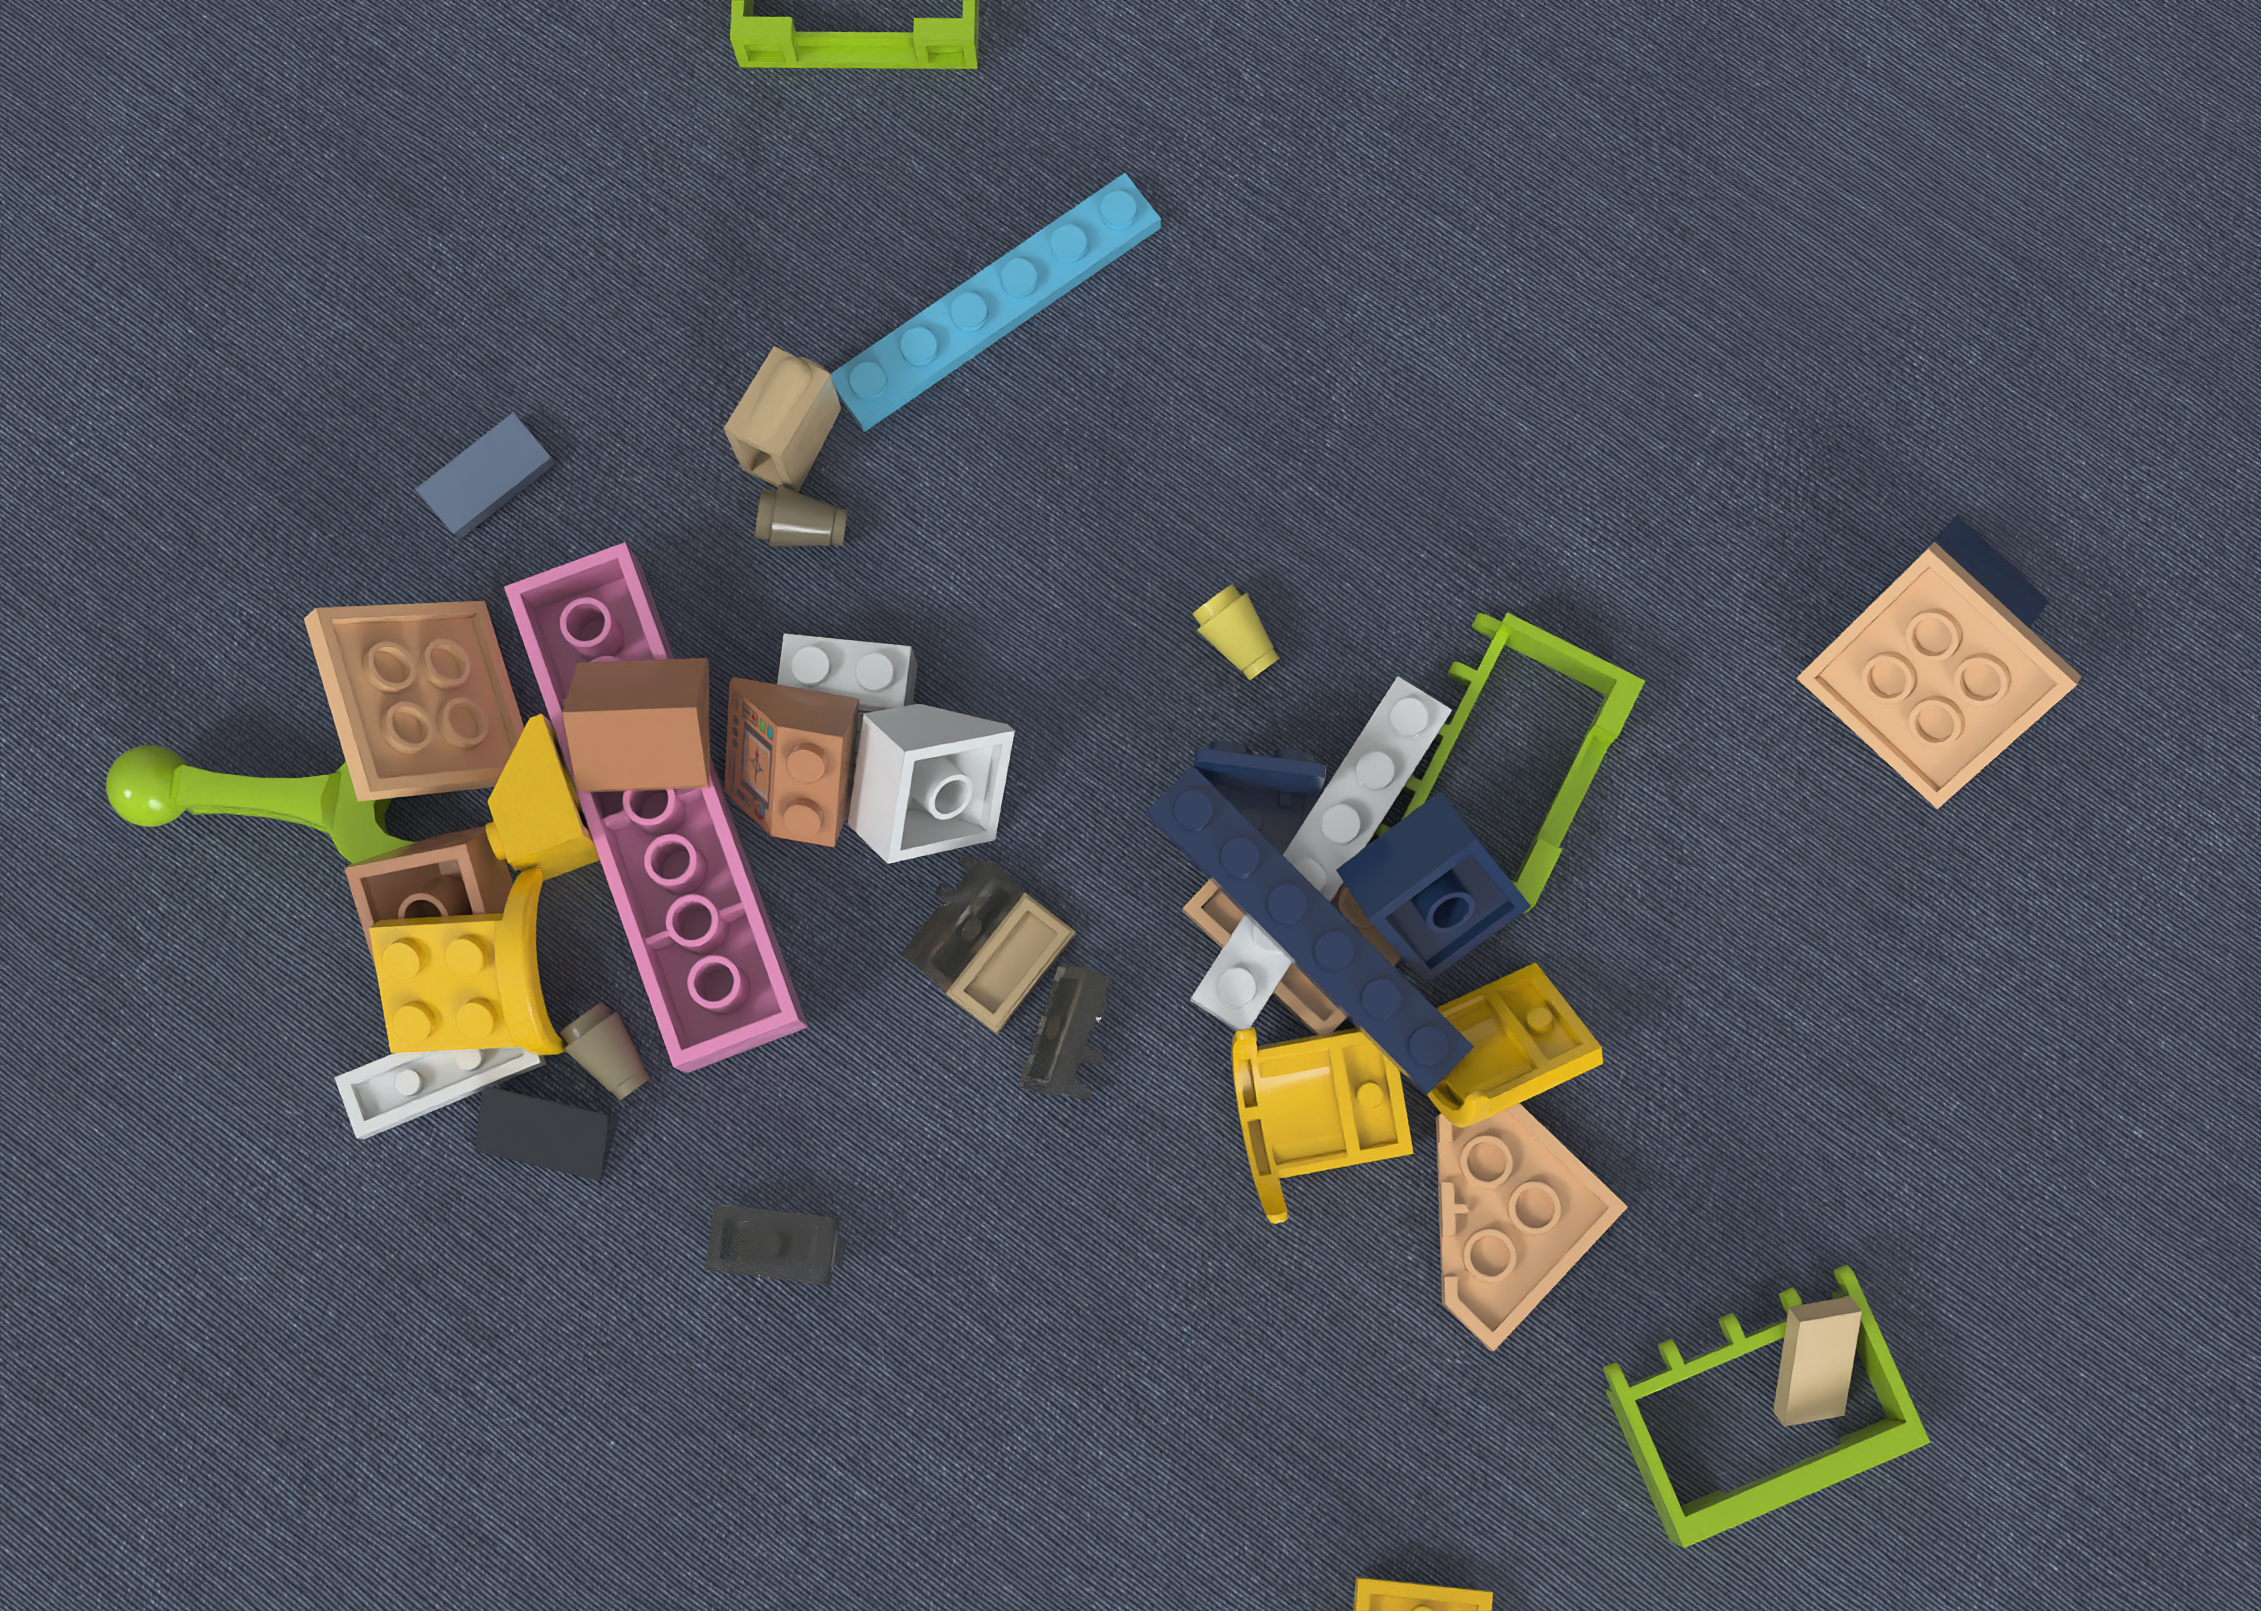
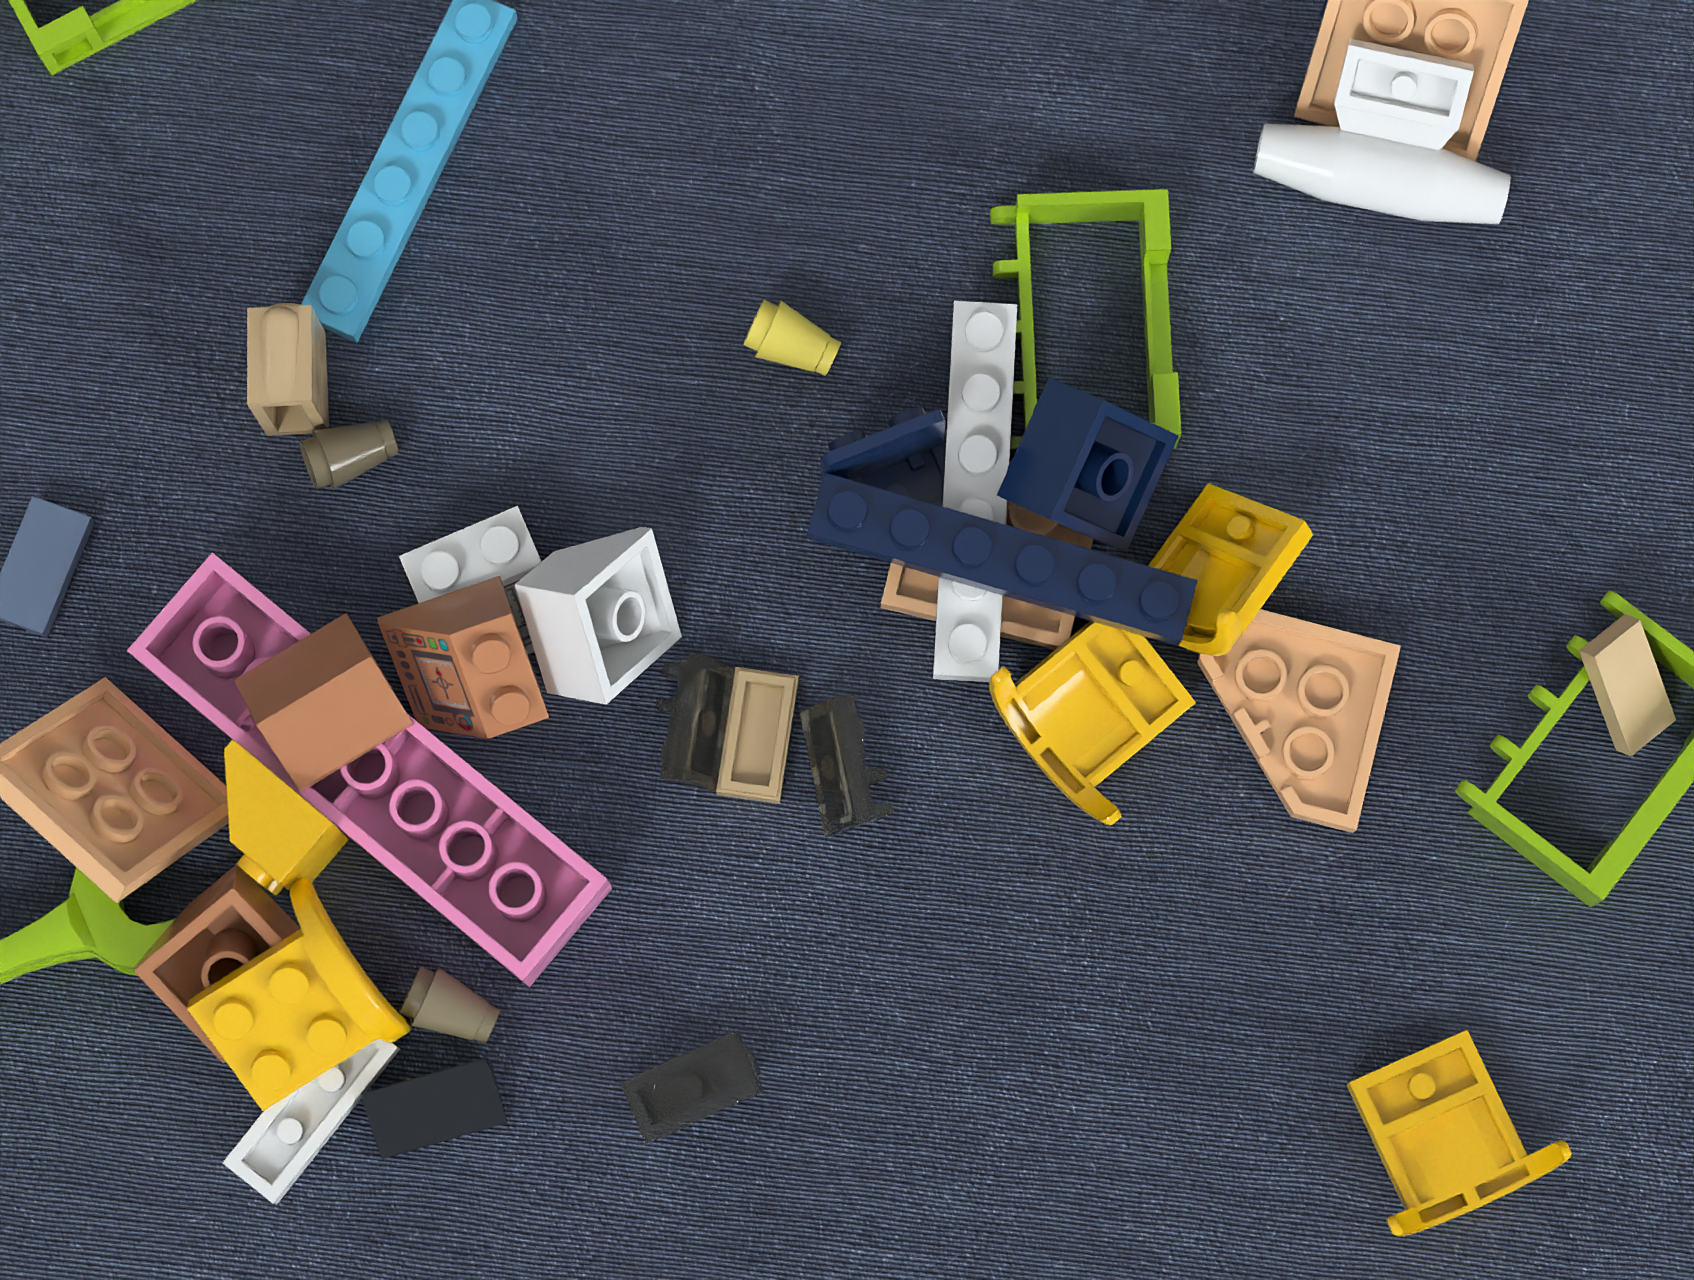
camera: 30 degrees left, 0 degrees up
none -> white plate [1253,38,1510,224]

